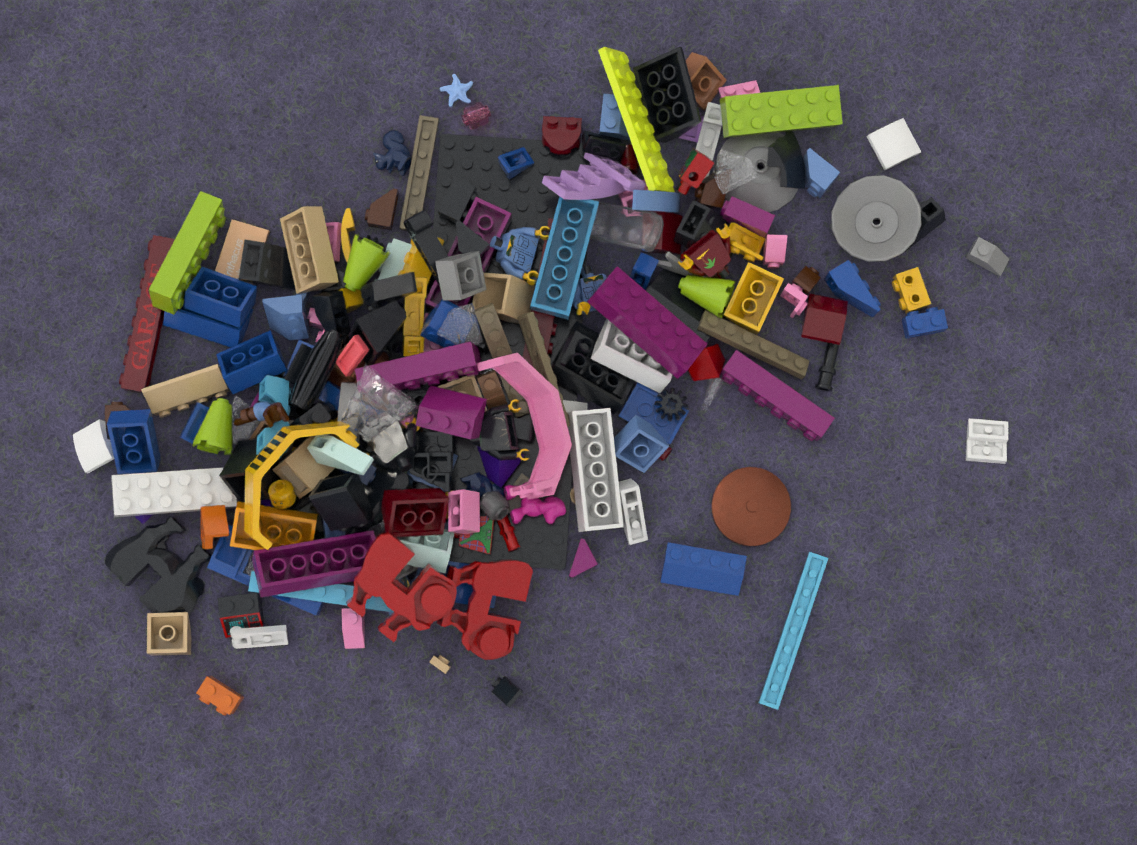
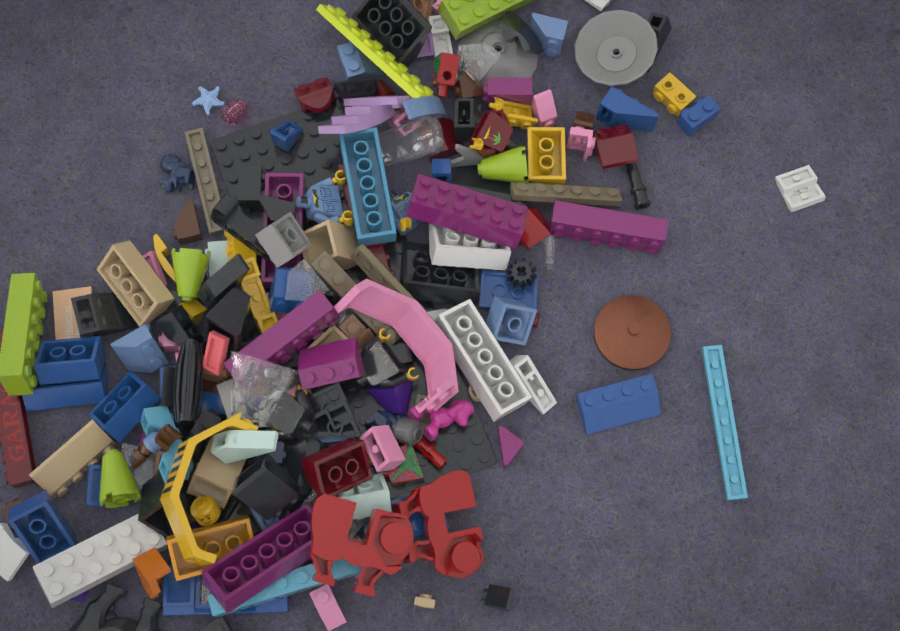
camera: 30 degrees left, 10 degrees down
light grey slope [966,237,1009,276] -> none

